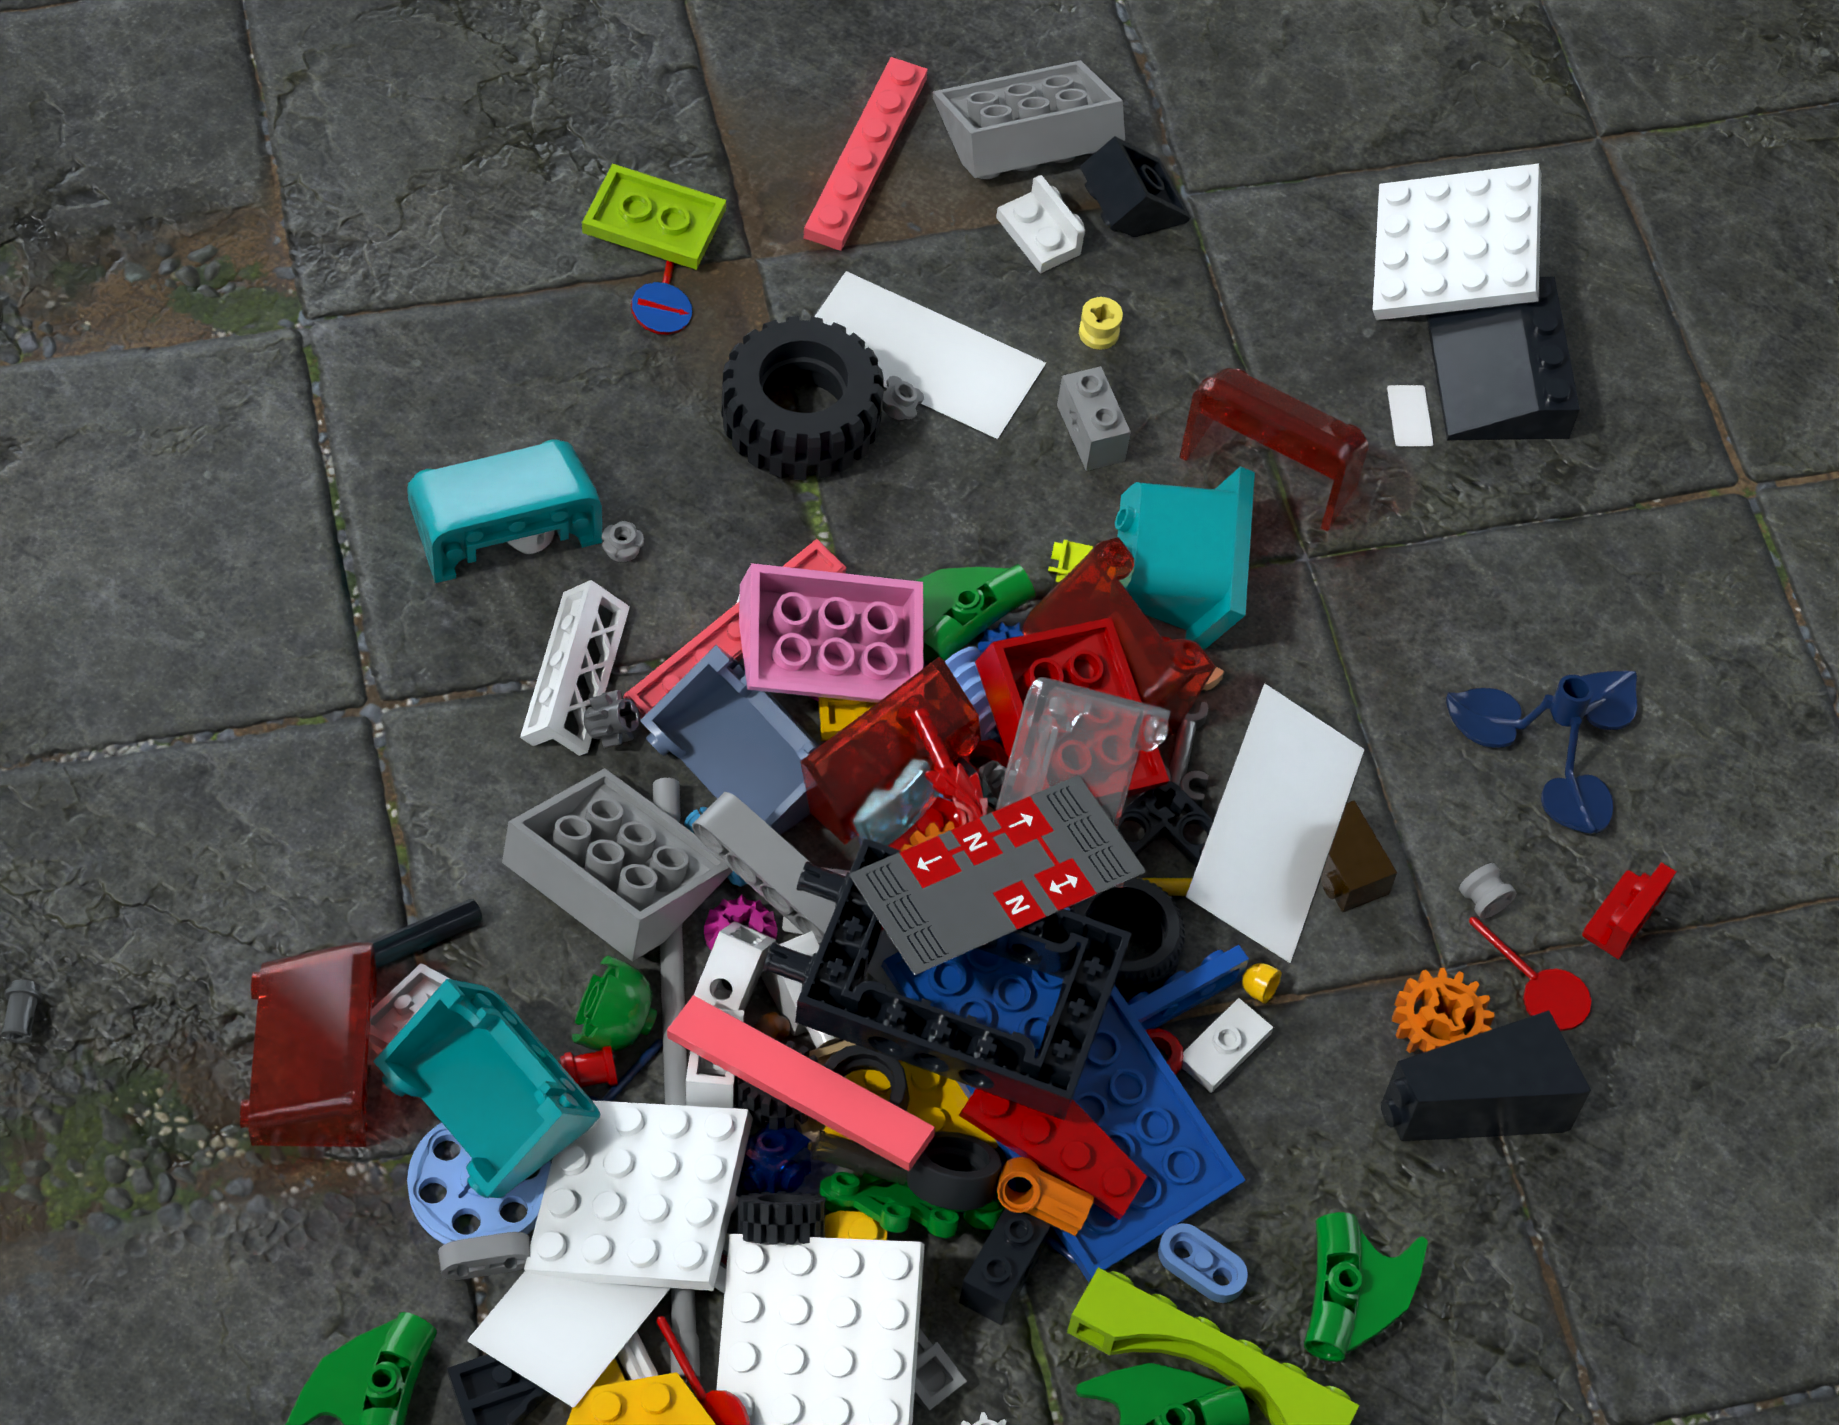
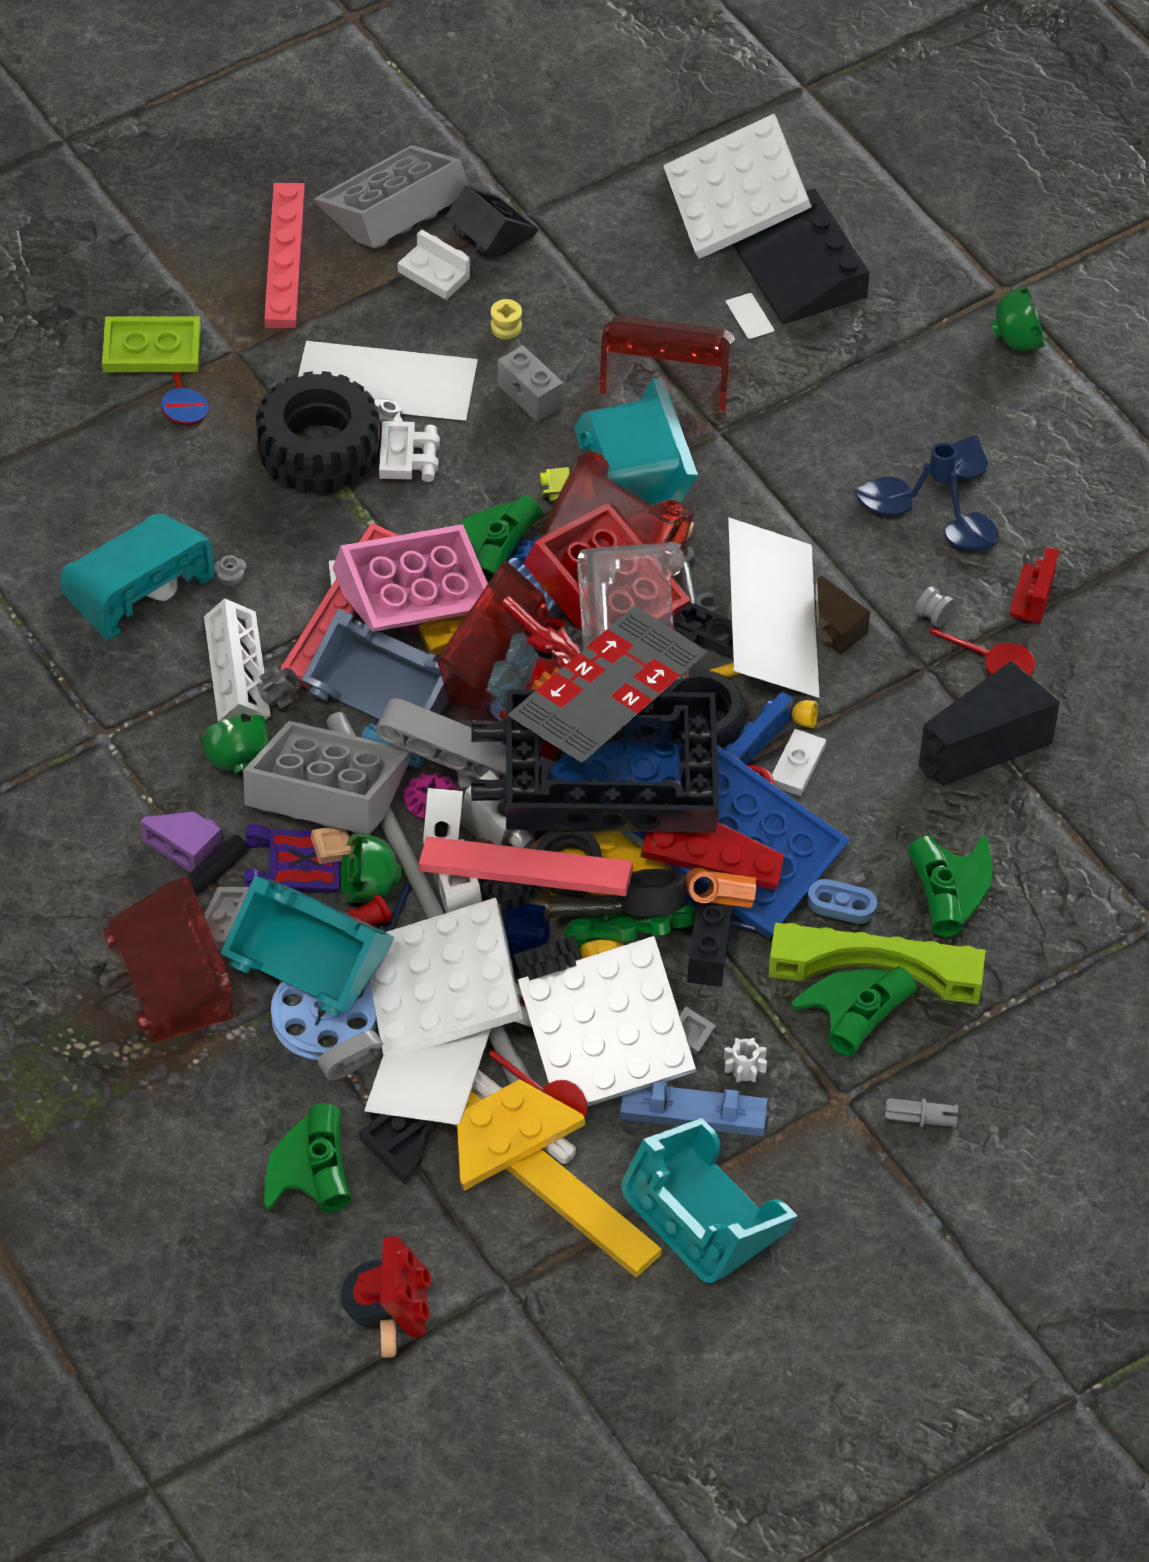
camera: 15 degrees left, 5 degrees down
orange gear [1392,968,1495,1053] -> none
none -> medium lavender slope [141,812,222,872]
none -> green cylinder [199,715,270,776]
none -> dark purple flag [244,824,339,893]
none -> light nougat tile [311,827,352,864]
none -> white plate [379,421,440,482]
none -> green cylinder [991,286,1046,352]

